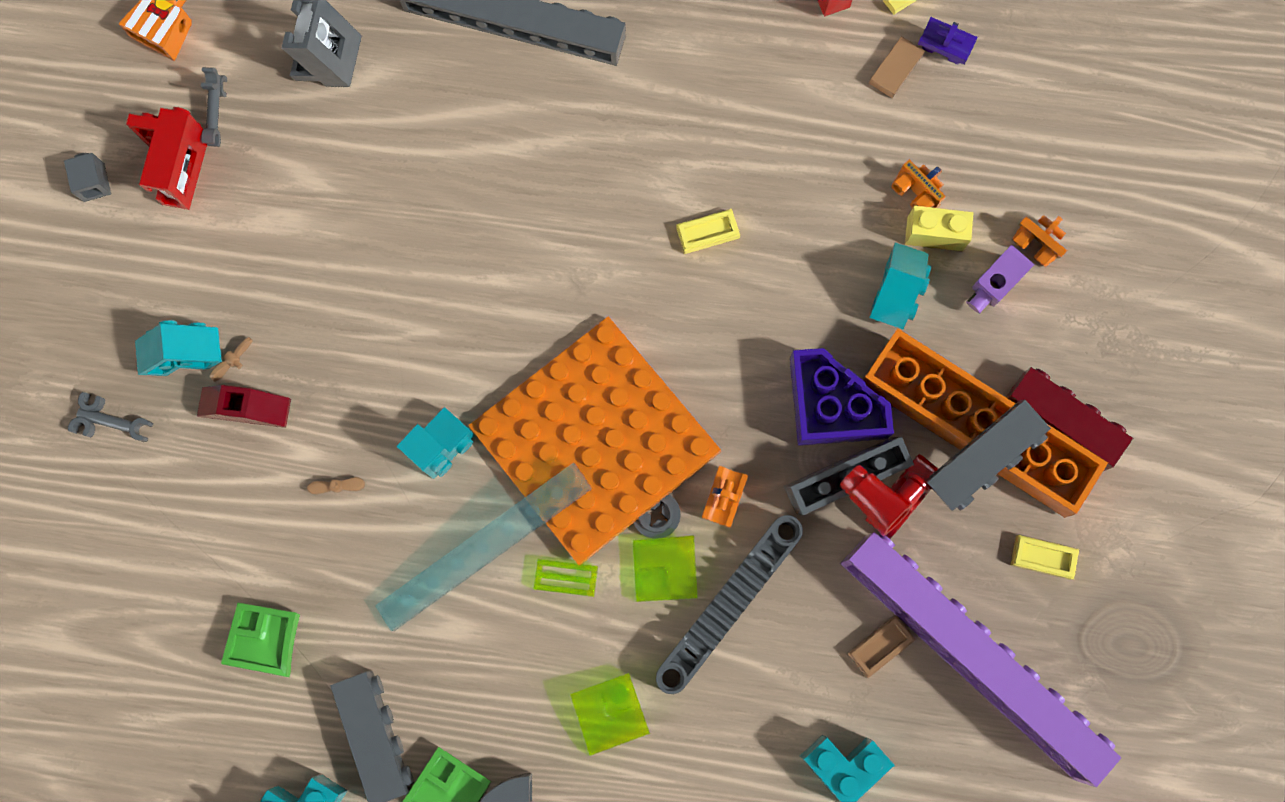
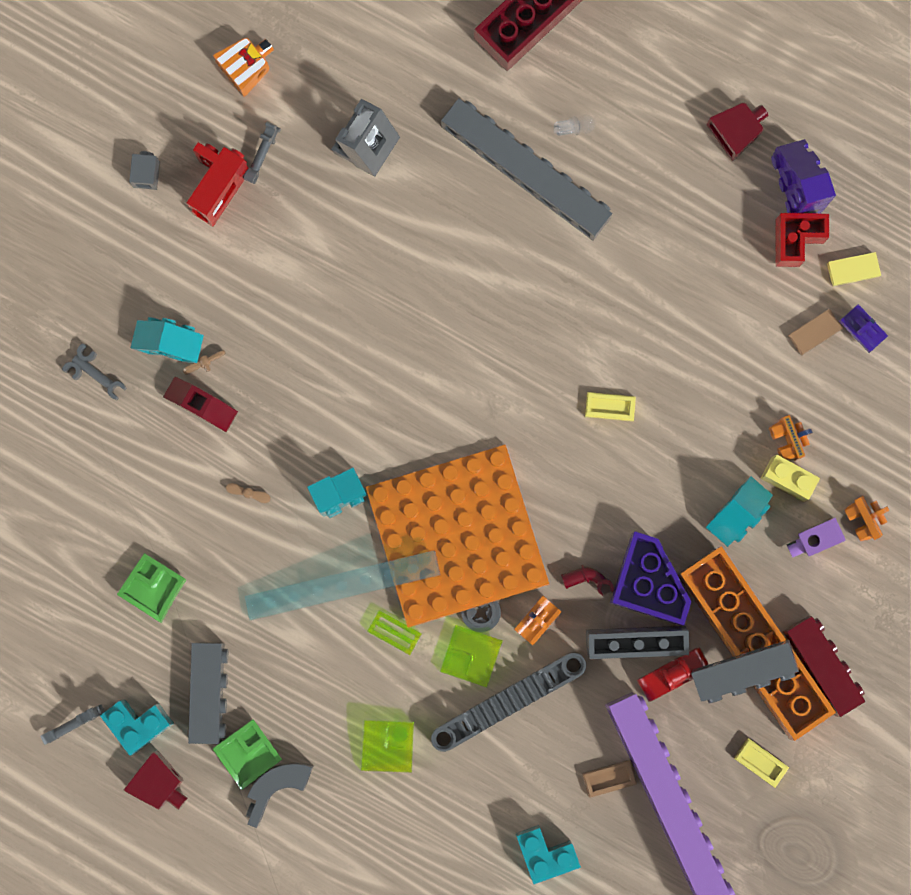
camera: 20 degrees right, 5 degrees up
red plant [840,465,914,537] -> none
none -> dark red piece [561,565,614,596]

